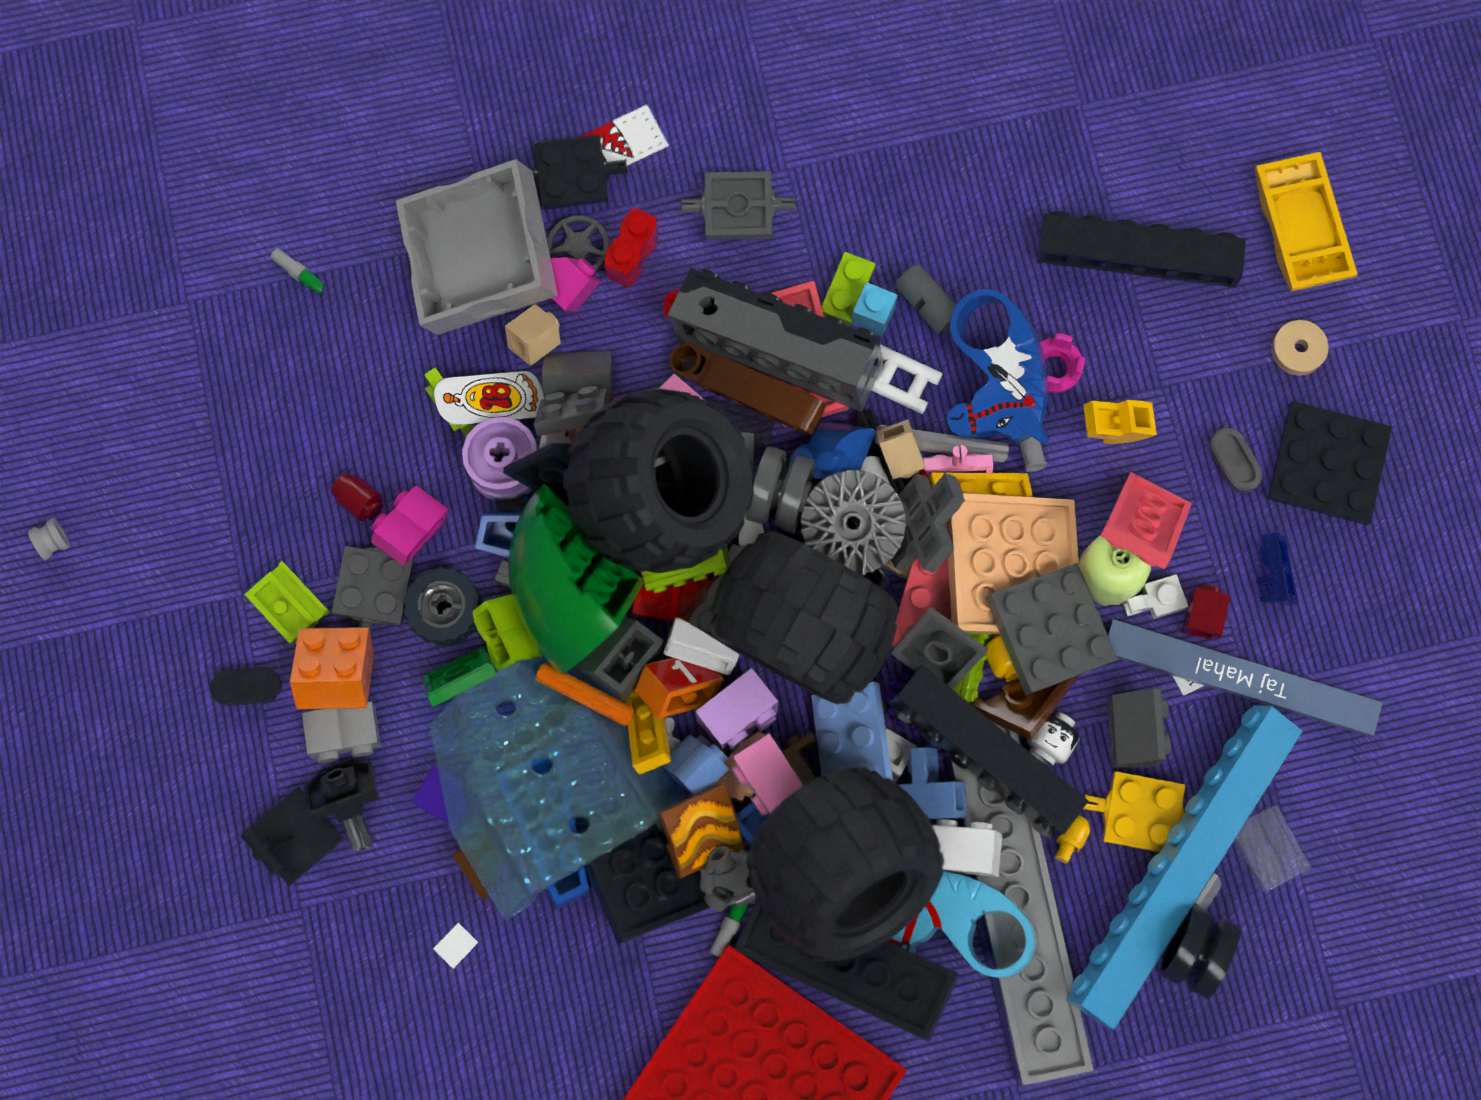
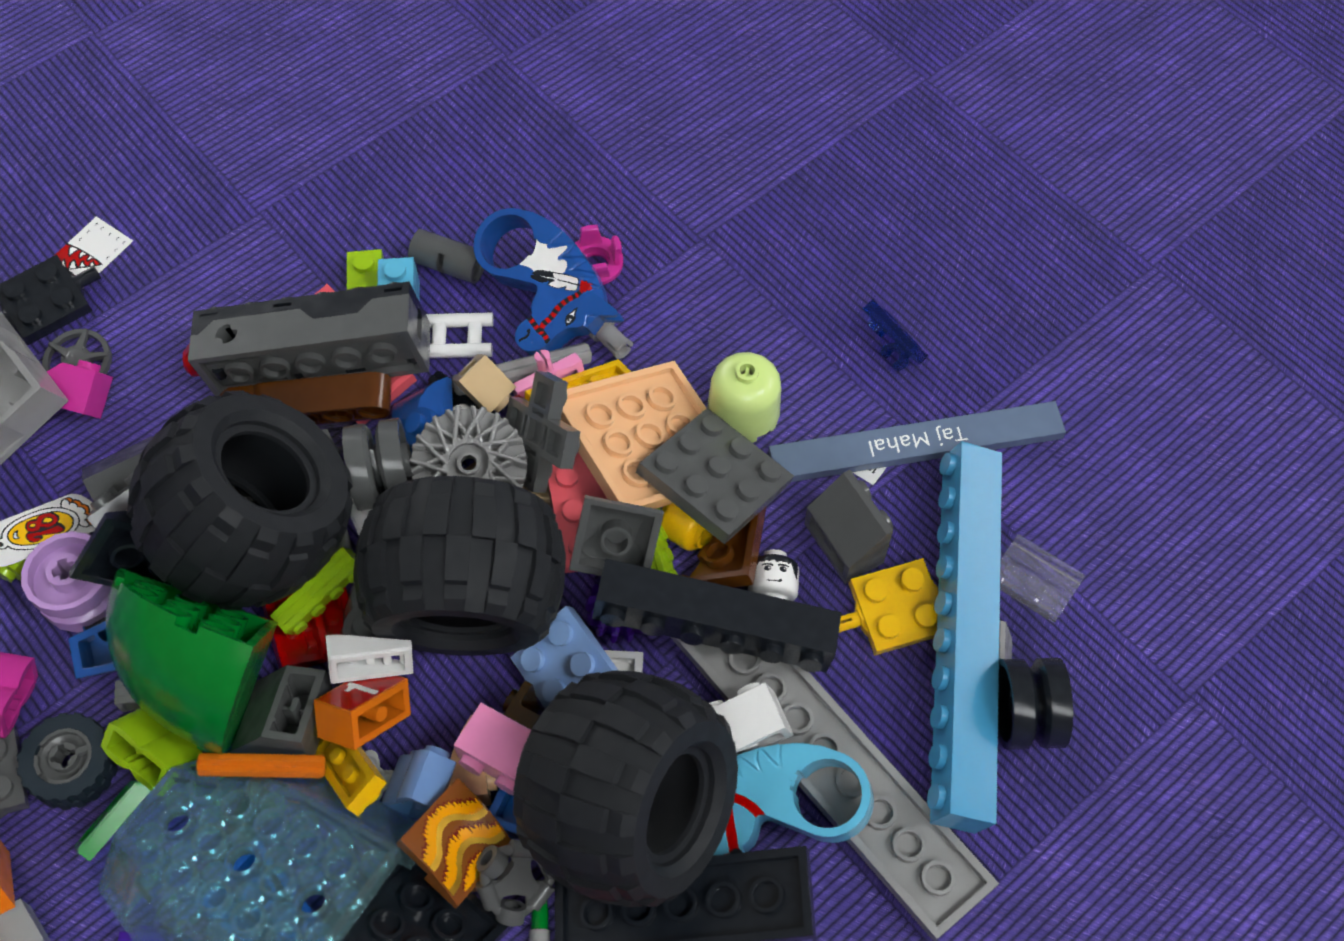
camera: 30 degrees left, 15 degrees down
tan brick [505,304,561,366] -> none
red brick [605,208,658,288] -> none
dark grey plate [682,171,795,240] -> none
lavender brick [695,668,778,753] -> none
medium blue brick [899,747,967,819] -> none
black brick [1037,211,1246,288] -> none
yellow cylinder [1055,815,1090,864] -> none
yellow brick [1083,400,1157,444] -> none
coral plate [1100,472,1192,569] -> none
white plate [1123,574,1189,619] -> none
dark red brick [1182,585,1230,641] -> none
flat silver tile [1209,428,1262,493] -> none
yellow slope [1255,152,1358,292] -> none
black plate [1267,401,1392,526] -> none
tan piece [1271,320,1329,376] -> none

